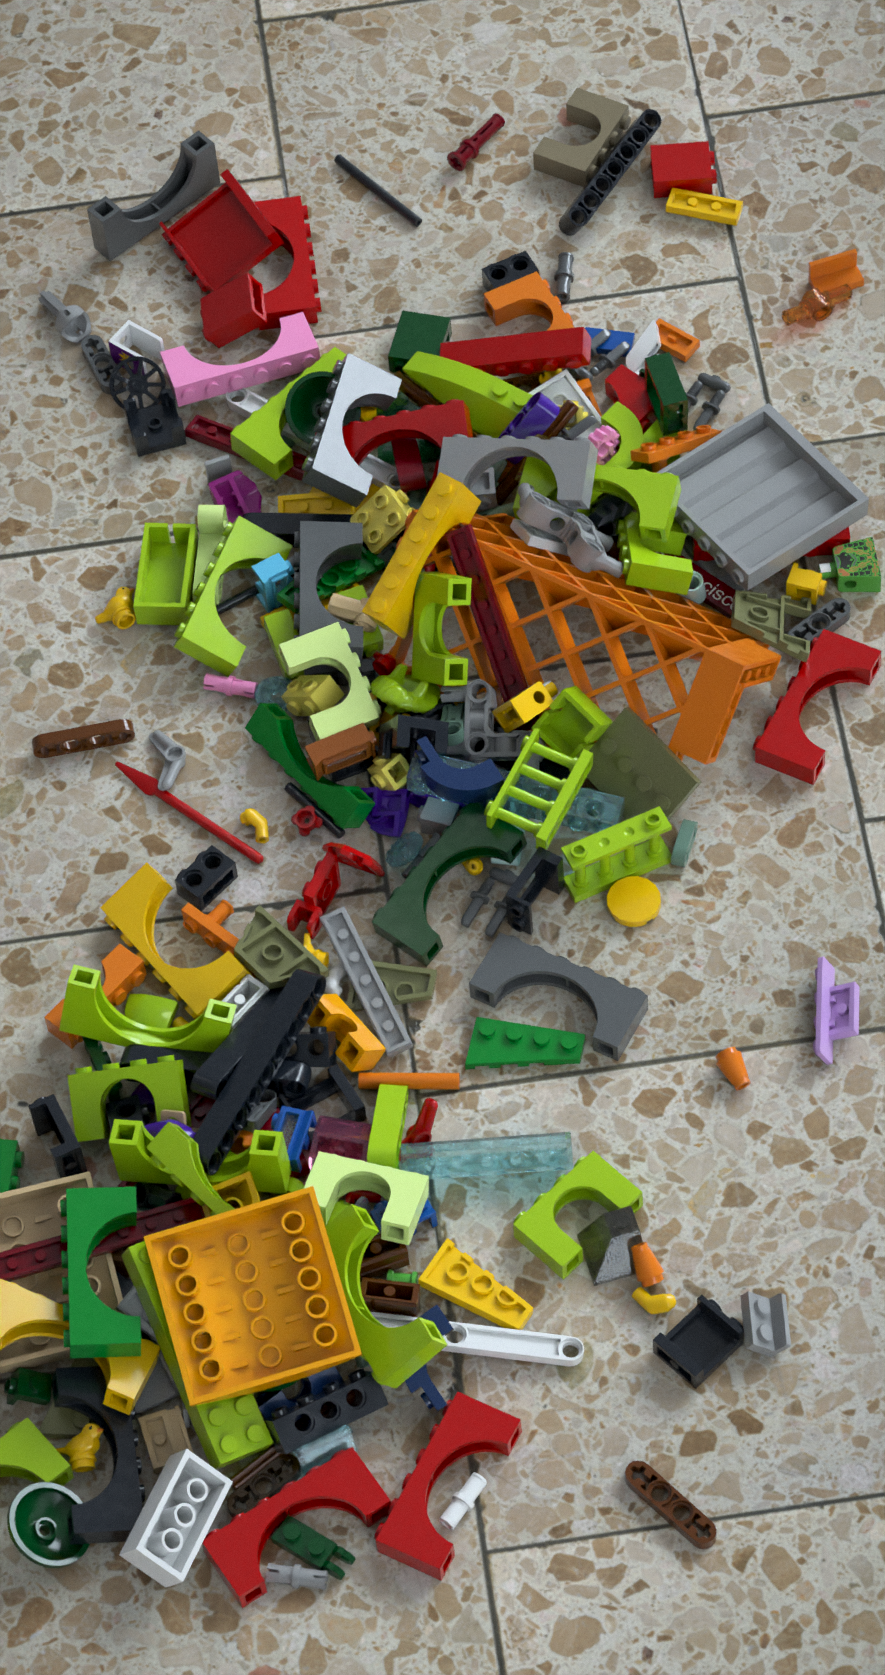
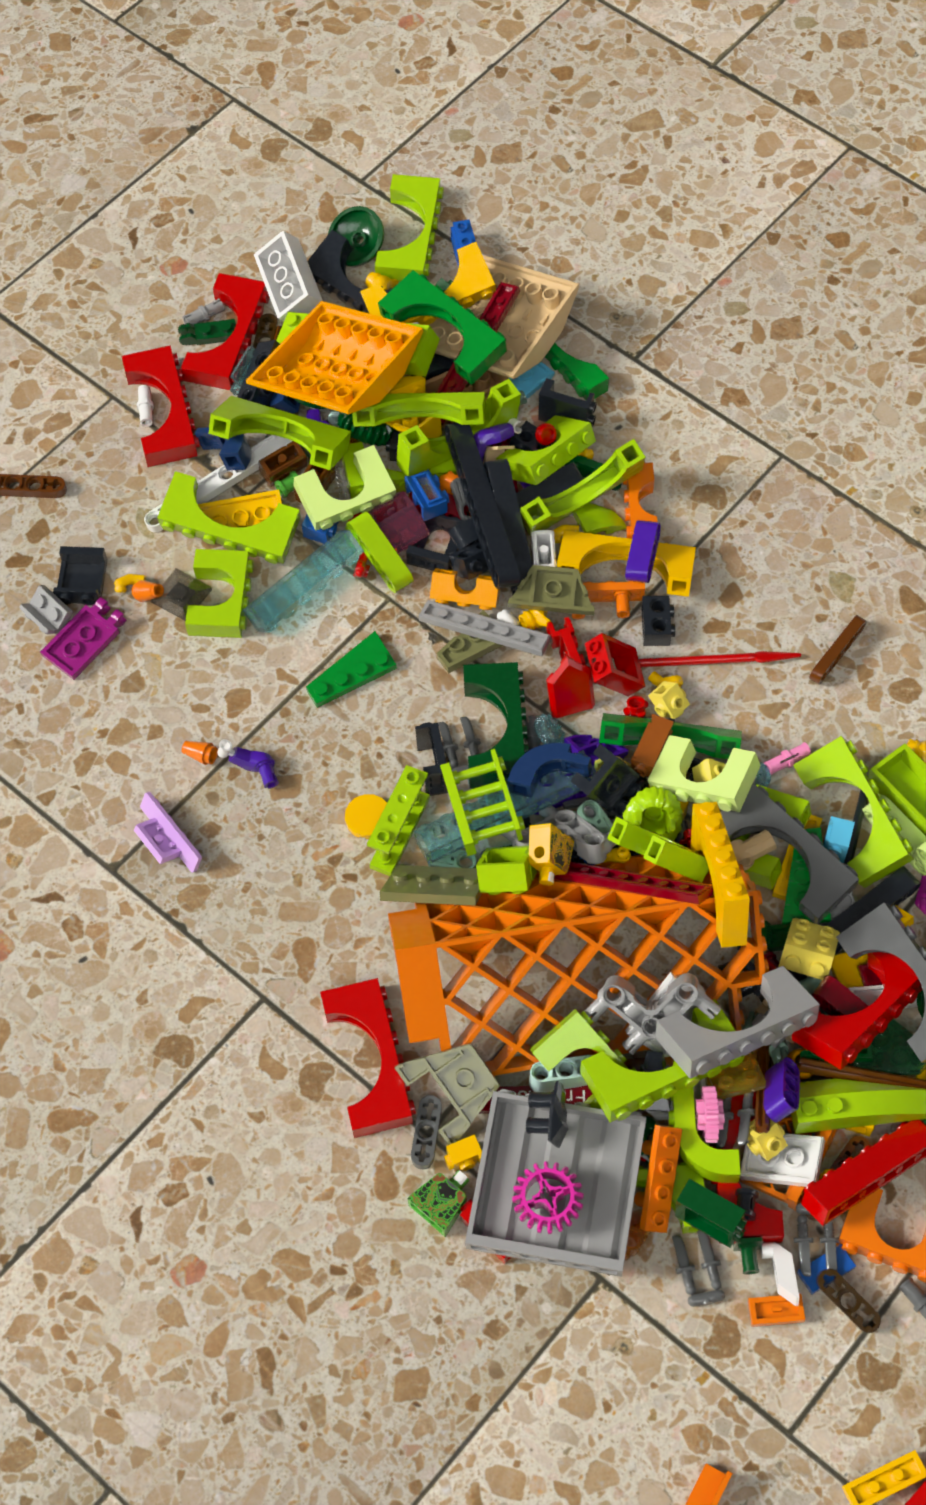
camera: 135 degrees right, 5 degrees up
light grey piece [149,730,186,791] -> none
orange piece [358,1072,460,1090] -> none
dark grey arch [469,932,648,1061] -> none
sand green beam [671,819,698,867] -> none
clear orange pin [782,284,853,326] -> none
none -> magenta tile [40,597,127,680]
none -> lime arch [157,471,301,564]
none -> dark purple arm [217,739,279,789]
none -> dark pink gear [512,1161,584,1234]
none -> black connector [526,1081,568,1148]
none -> red plate [535,423,557,445]
none -> red window [585,633,646,697]
none -> dark purple beam [625,520,661,583]
none -> light yellow brick [648,681,690,719]
none -> black bush [735,1188,759,1221]
none -> dark brown beam [816,1269,881,1333]

